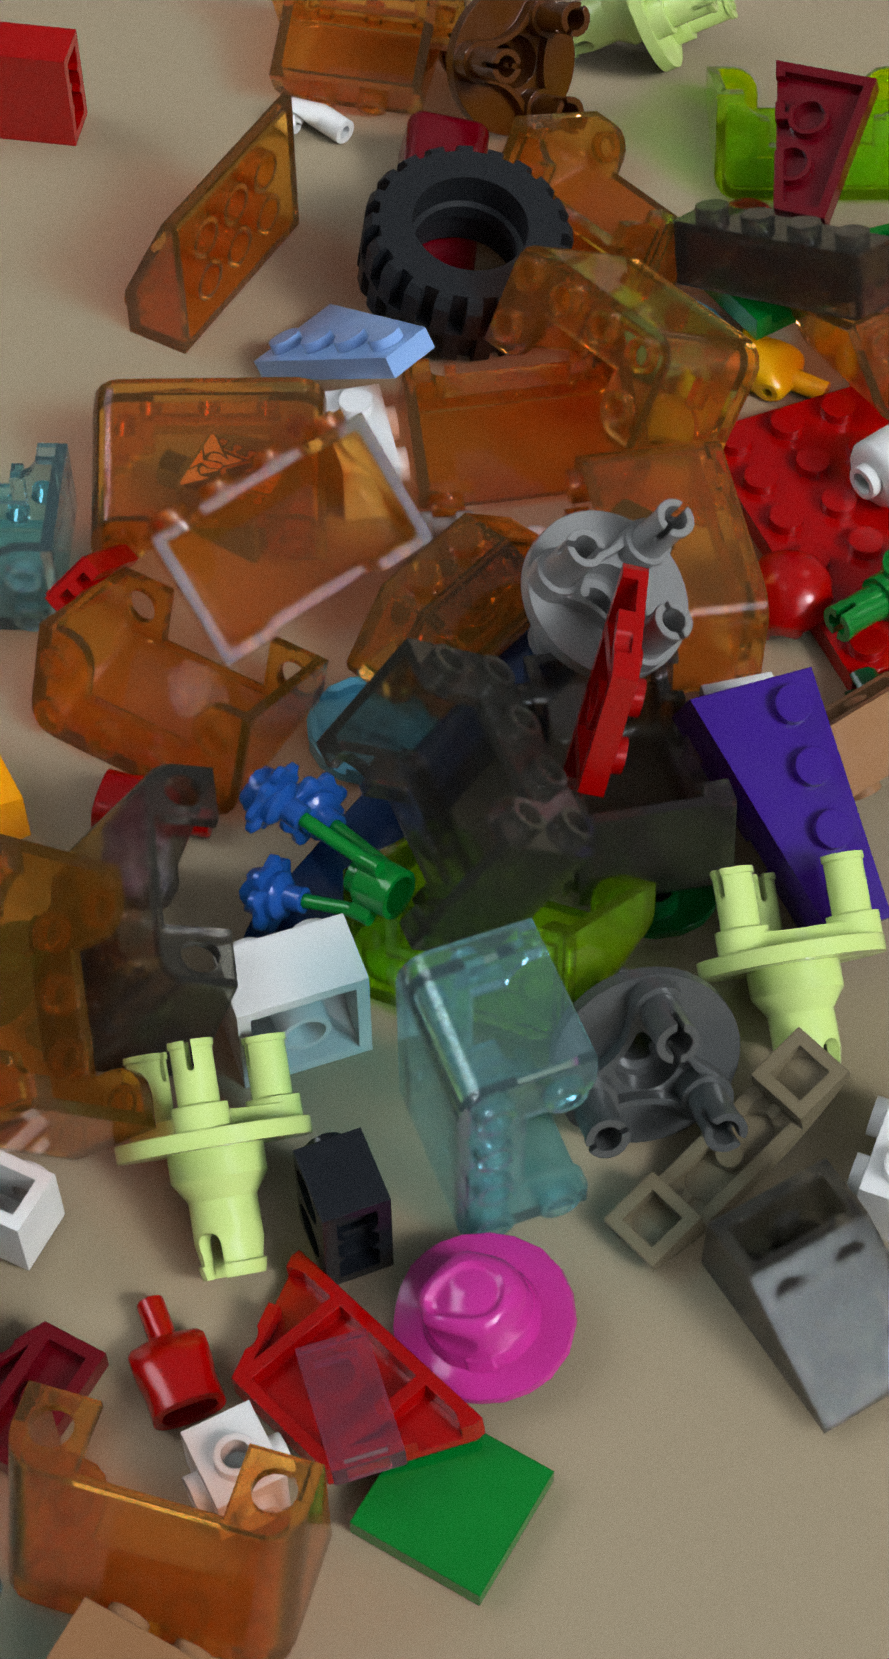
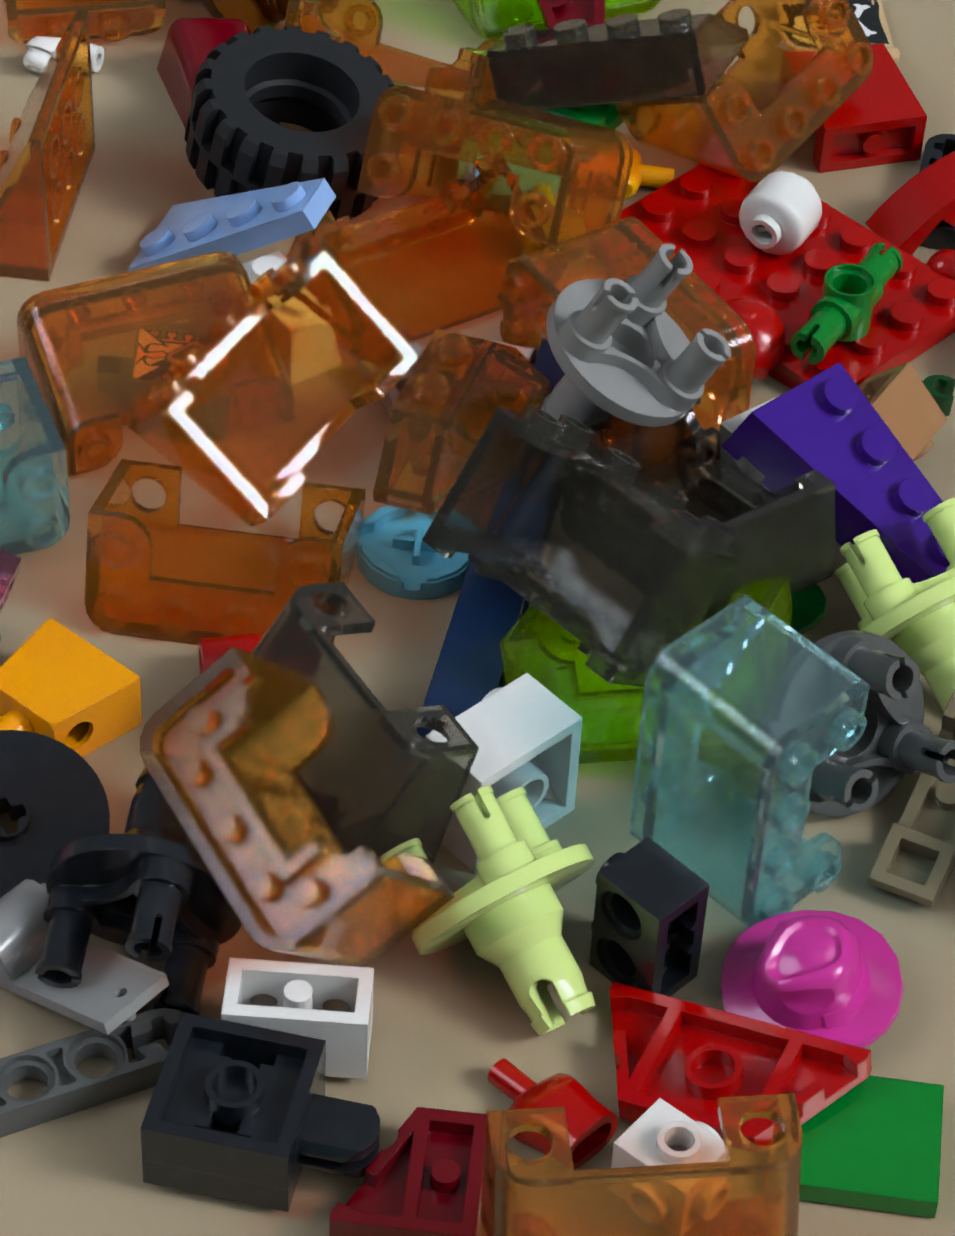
camera: 25 degrees left, 10 degrees down
red tile [45,543,139,614] -> none
plant [239,762,416,934] -> none
clear pink tile [295,1328,408,1486] -> none
red wing [559,563,649,798] -> none

